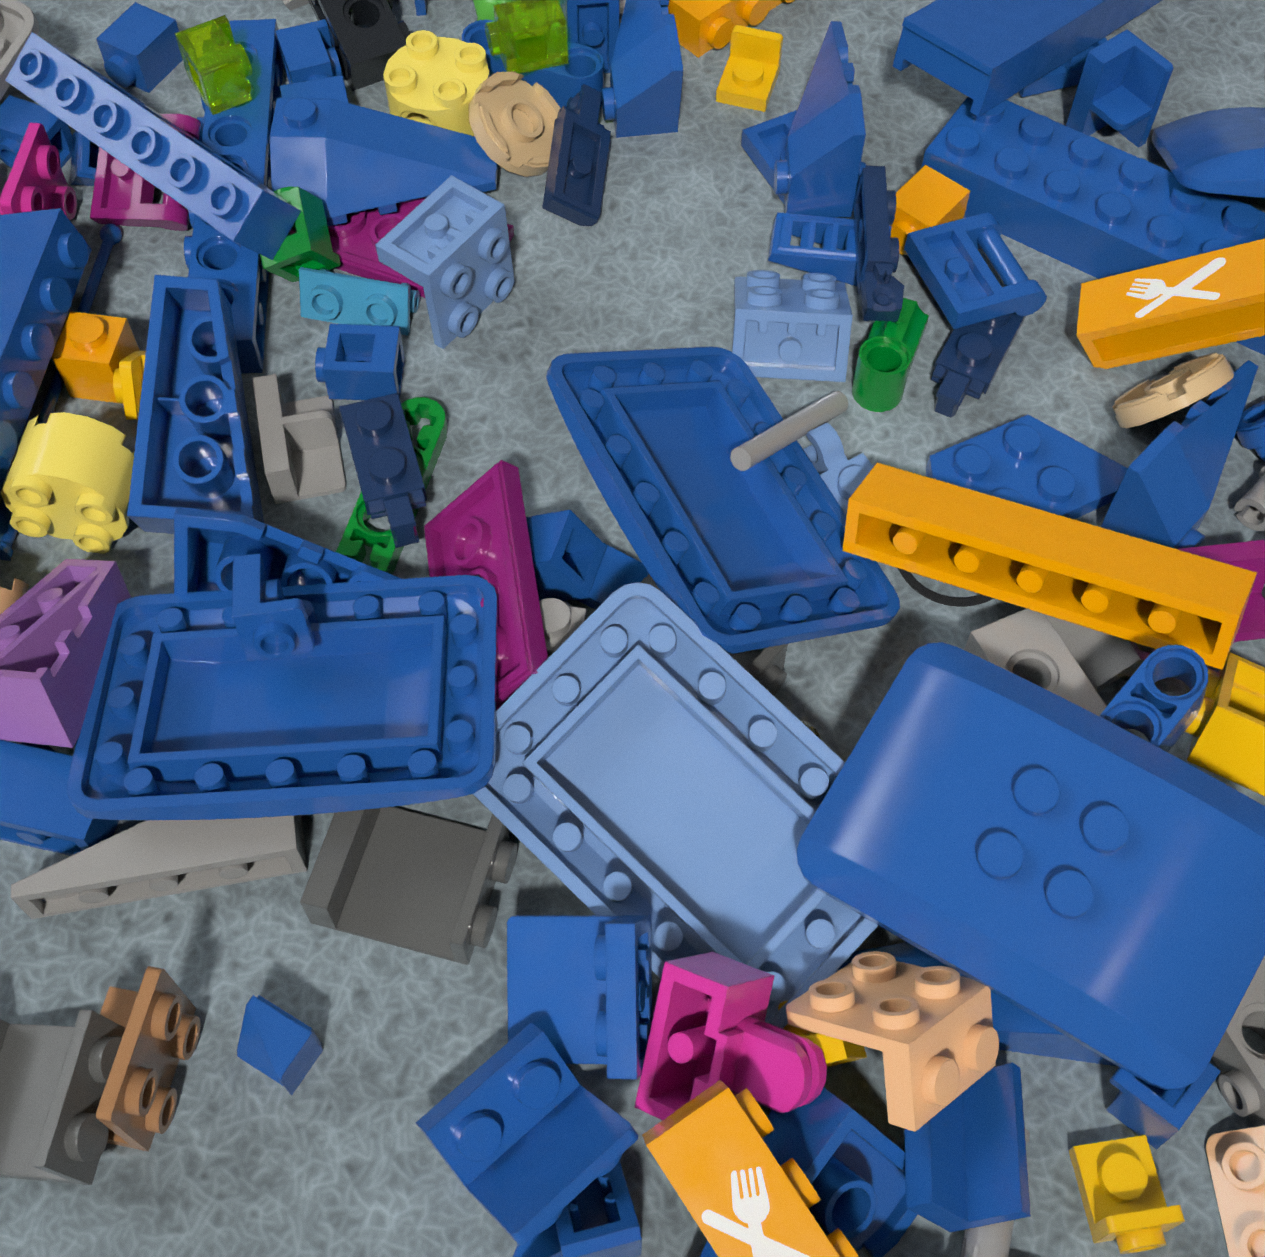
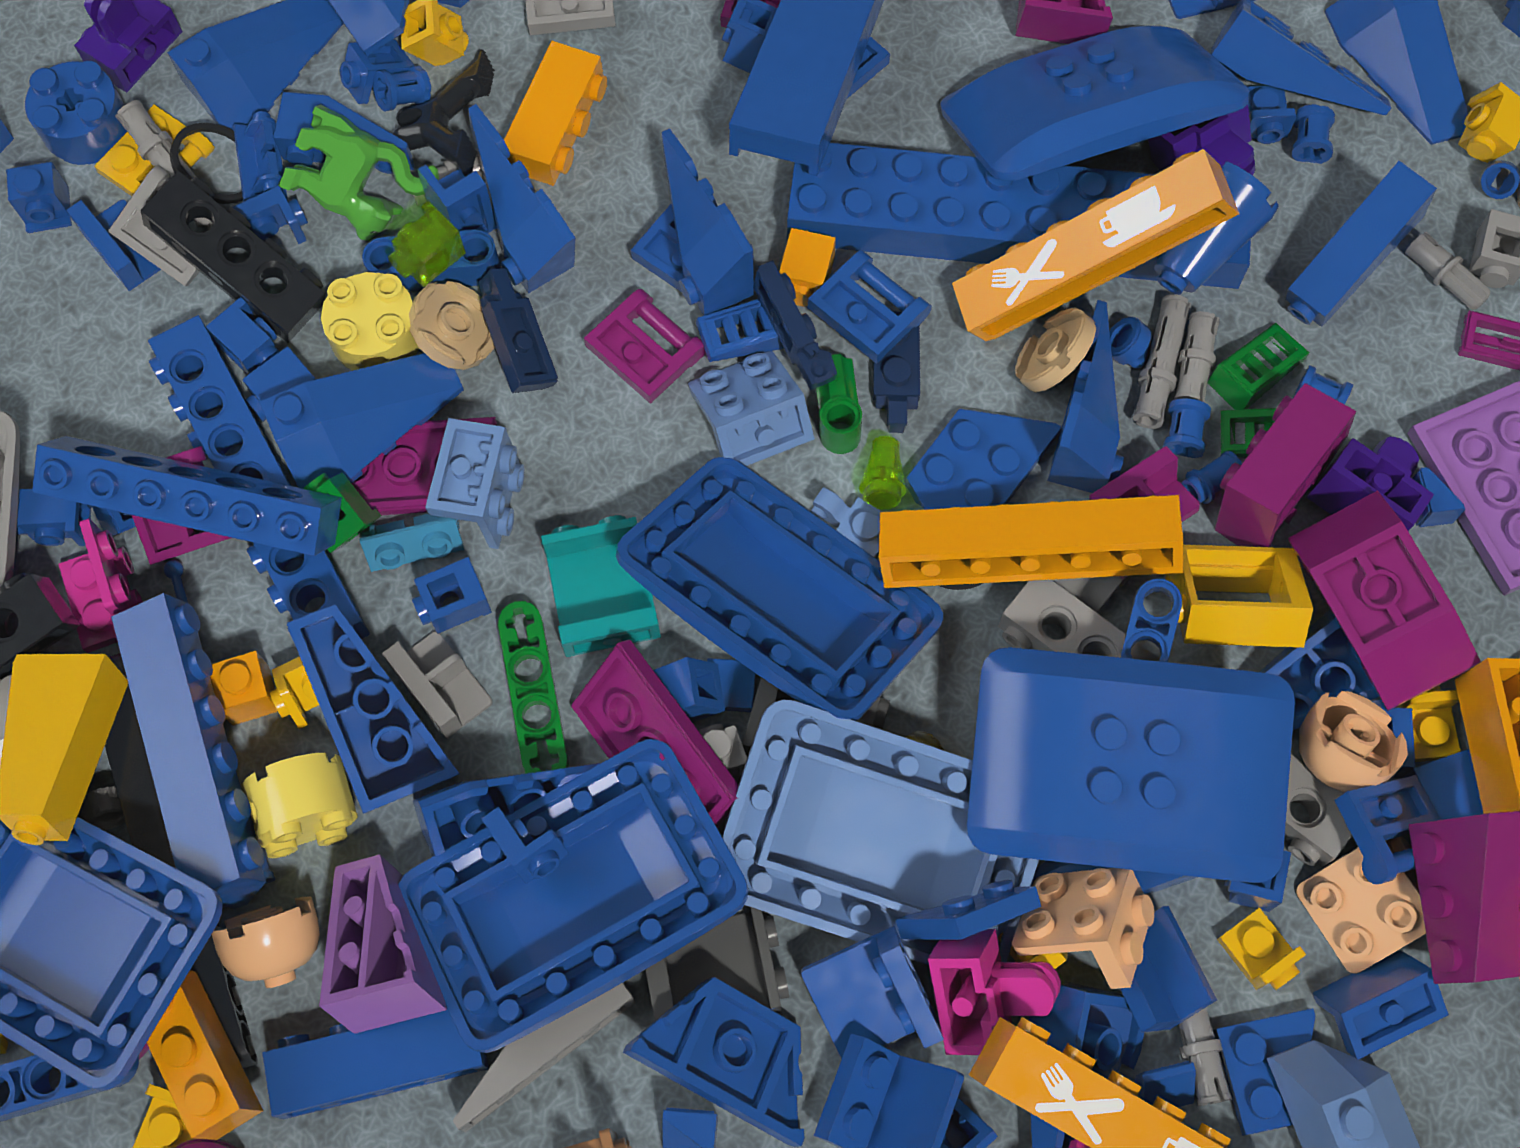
camera: 25 degrees left, 10 degrees up
blue brick [96,2,187,93] -> none
clear neon green brick [175,15,253,115] -> none
dark blue hinge [339,393,427,548] -> none
yellow bracket [716,25,783,112] -> none
light grey bar [730,391,848,471] -> none
blue panel [1066,29,1173,148] -> none
none -> teal panel [541,515,661,657]
none -> magenta plate [584,289,706,404]
none -> blue wing [623,977,805,1147]
none -> clear neon green cone [859,436,906,510]
none -> blue wing [895,880,1042,940]

